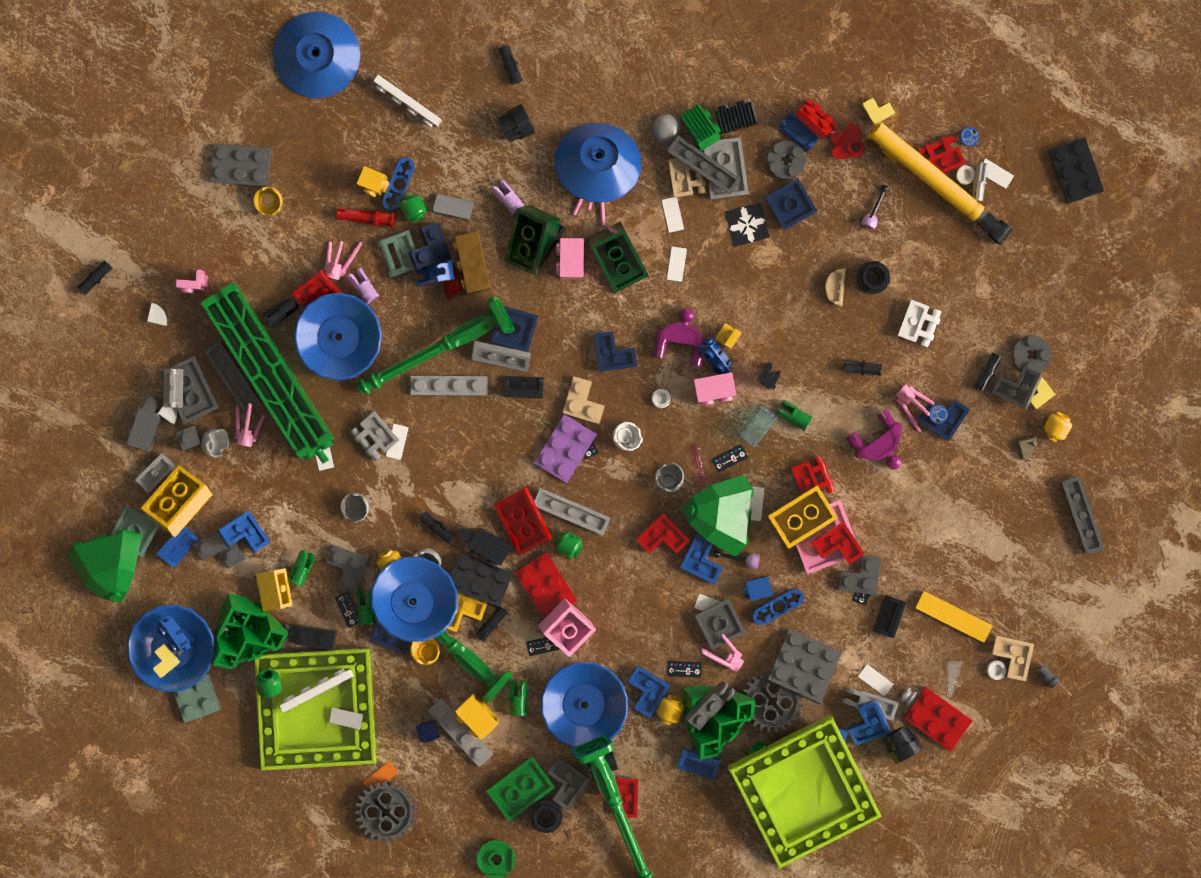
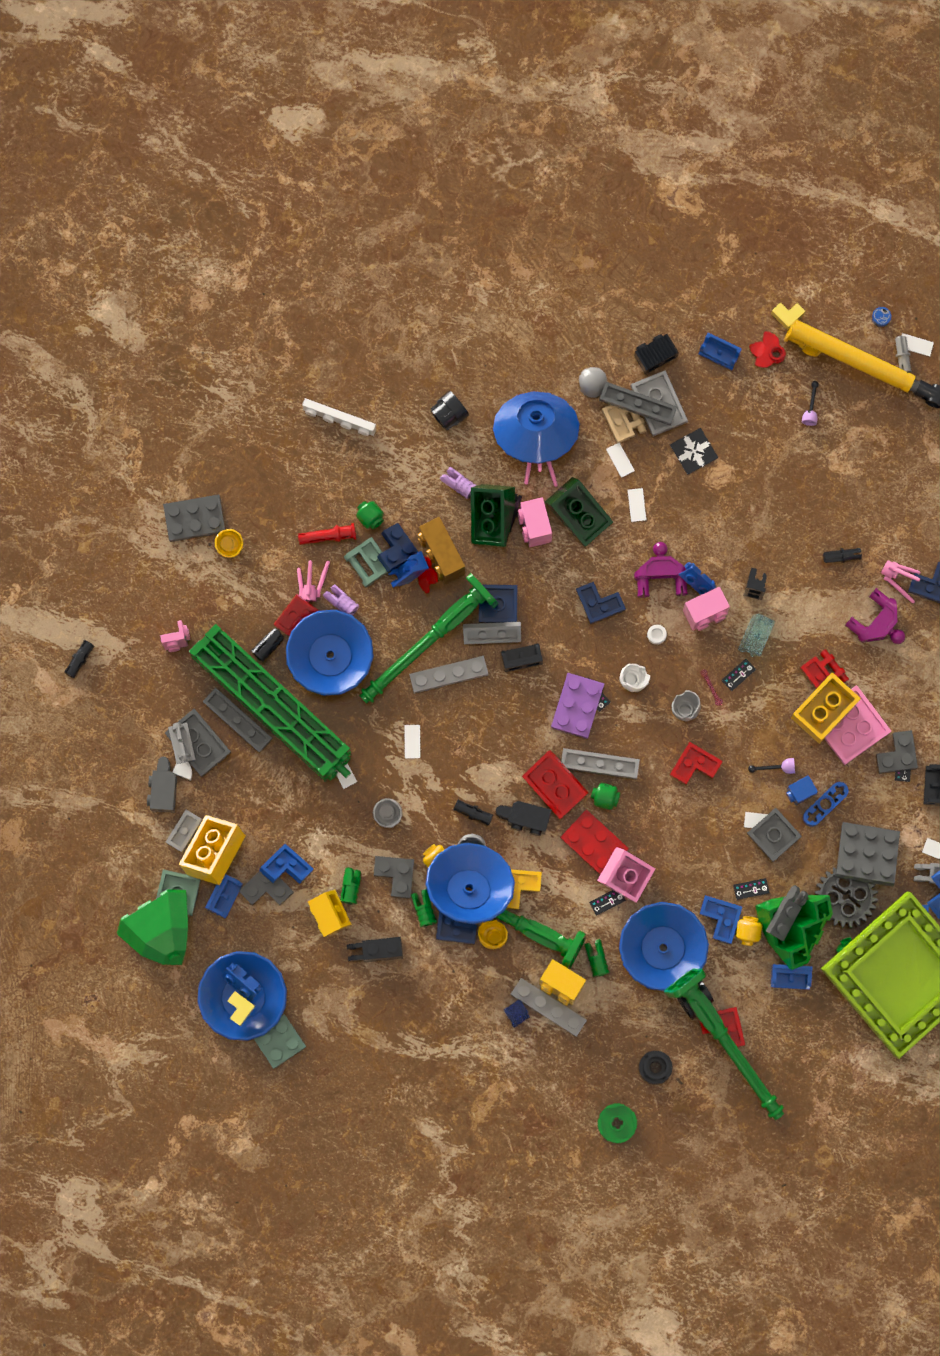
camera: 15 degrees left, 10 degrees down
white tile [148,303,167,326] -> none
dark grey brick [176,426,202,451] -> none
light grey hair [201,429,229,458] -> none
green brick [212,593,288,670] -> none
bright pink plant [235,403,266,447] -> none
lime tile [254,648,377,770] -> none
green head [256,669,282,698] -> none
blue dish [273,11,361,99] -> none
white plate [280,668,354,712] -> none
white sticker [329,708,363,729] -> none
black sticker [335,591,358,628] -> none
light grey plate [350,411,400,461] -> none
dark grey gear [355,780,418,843] -> none
yellow brick [357,166,389,197] -> none
orange sticker [363,761,398,791] -> none
blue beam [383,158,415,211] -> none
slope [432,194,474,221] -> none
black plate [450,553,513,609] -> none
black pin [475,606,508,642] -> none
green plate [486,756,555,822] -> none
black pin [498,45,523,85] -> none
dark grey plate [548,757,590,810] -> none
tan plate [563,376,605,424] -> none
green brick [680,104,721,151] -> none
green brick [680,475,754,556] -> none
blue plate [680,533,723,584] -> none
bright pink plant [701,634,744,673] -> none
yellow bracket [715,324,742,349] -> none
white sticker [750,487,764,521] -> none
dark blue plate [765,178,817,231] -> none
dark grey plate [767,141,806,180] -> none
green hinge [775,400,813,431] -> none
red plate [794,99,838,140] -> none
red plate [811,522,865,564] -> none
tan plate [824,268,846,307] -> none
black piece [857,261,890,294] -> none
white plate [897,300,941,347] -> none
red plate [918,135,966,173] -> none
blue tile [929,405,948,424] -> none
white tile [955,165,975,185] -> none

